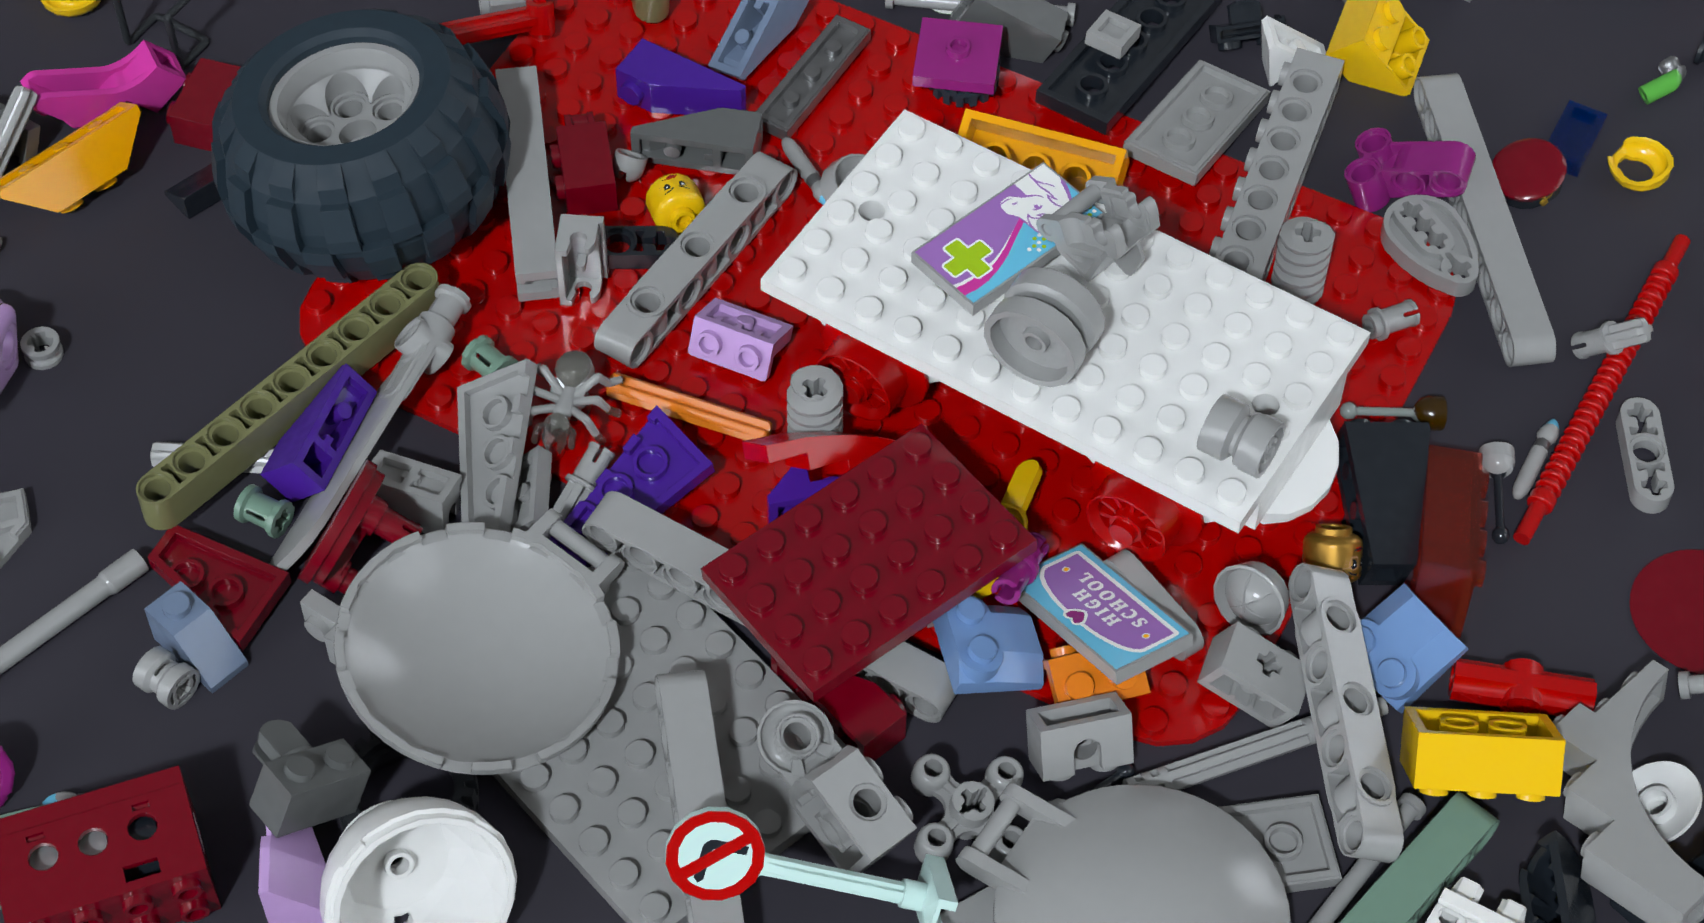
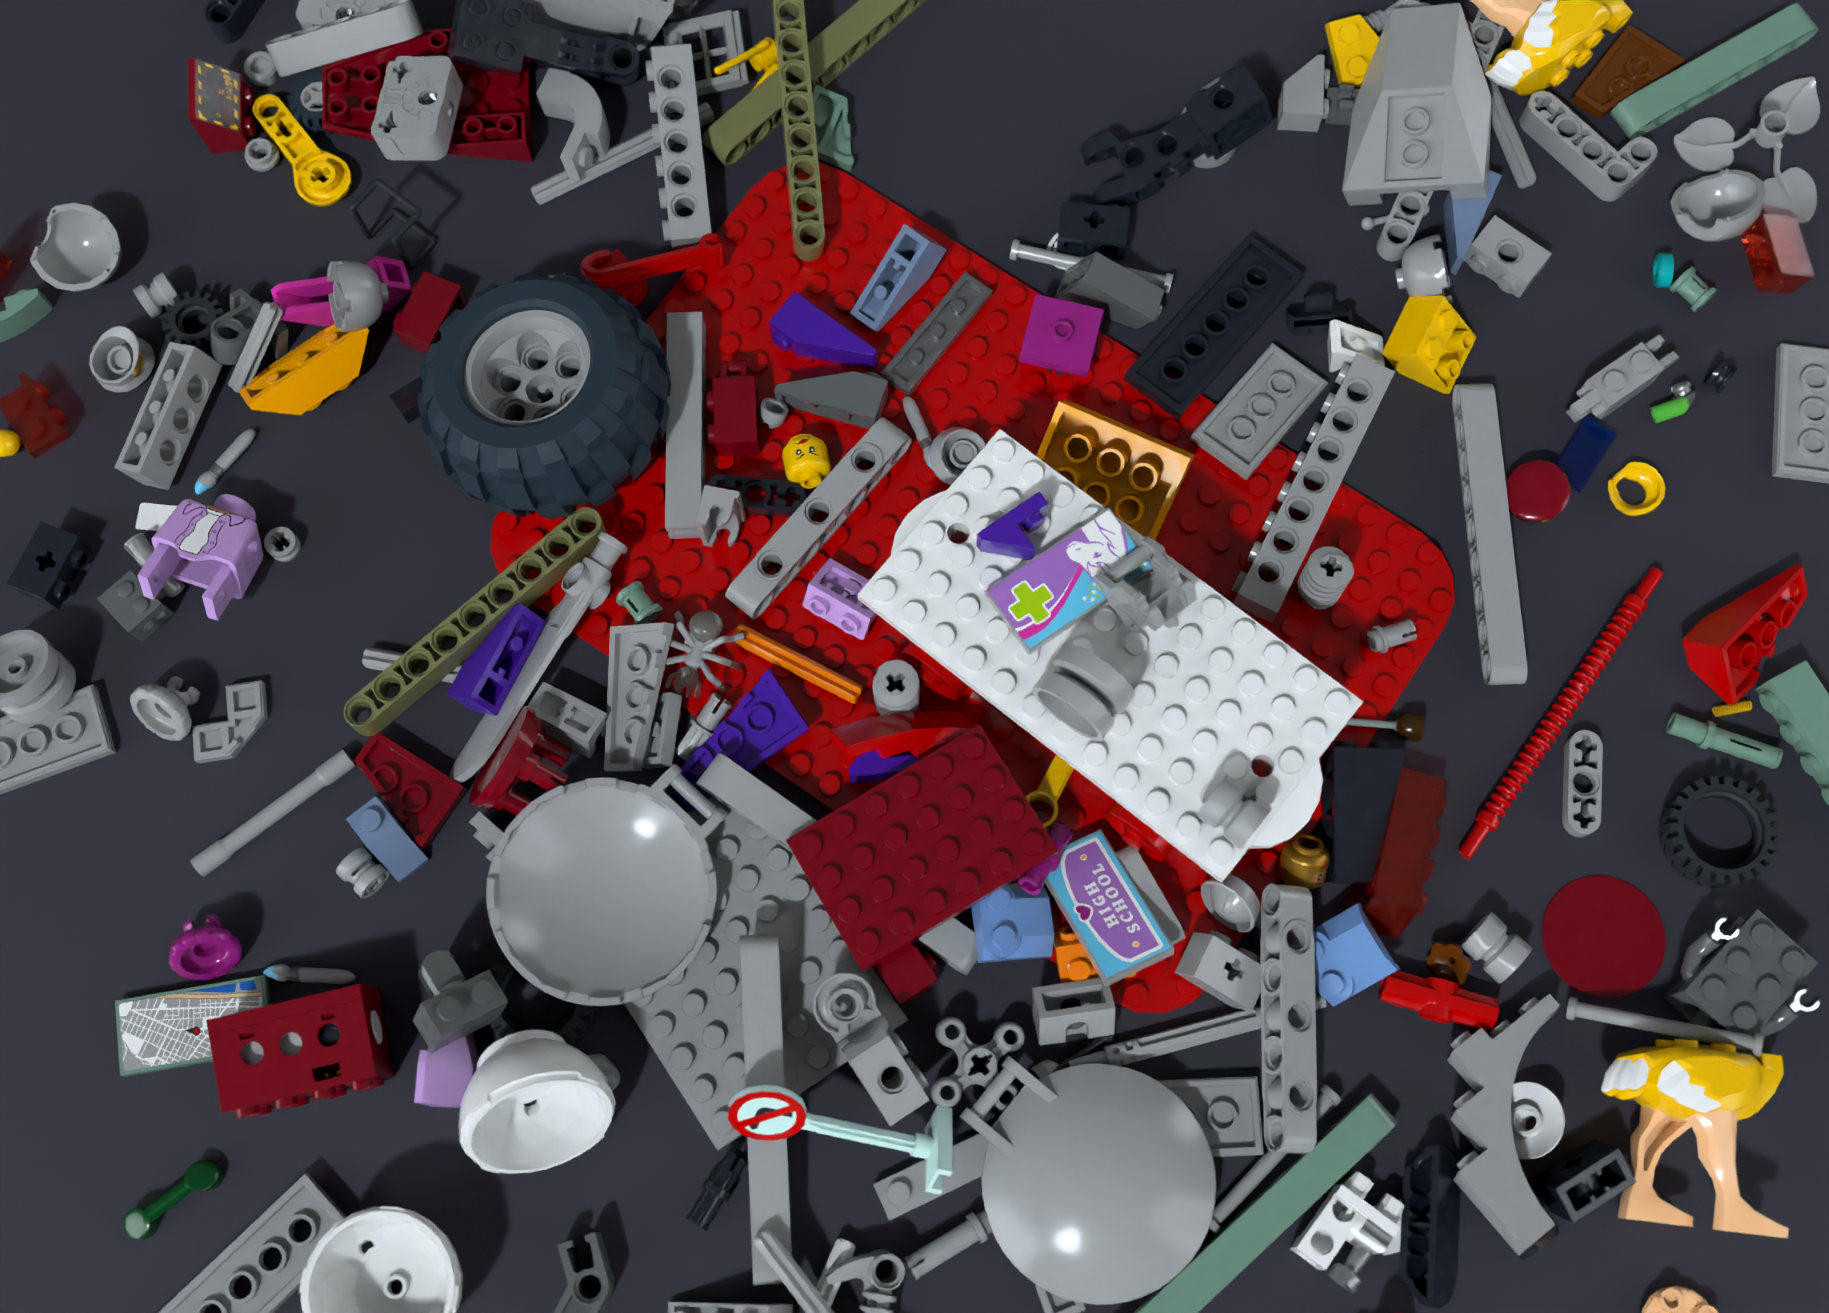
camera: 10 degrees right, 20 degrees up
sand green bush [233,484,295,539] -> none
light grey plate [1085,9,1141,59] -> none
magenta piece [1344,127,1476,212] -> none
light grey piece [1380,195,1479,297] -> none
yellow brick [1400,706,1566,802] -> none
hinge [1479,442,1515,544] -> none
light grey piece [1512,419,1559,500] -> none
light grey axle [1571,317,1654,359] -> none
none -> light grey cylinder [327,260,389,332]
none -> dark purple slope [976,491,1049,560]
none -> reddish brown plant [1426,941,1472,985]
none -> light grey wheel [1459,912,1532,984]
none -> light grey hinge [1566,335,1679,423]

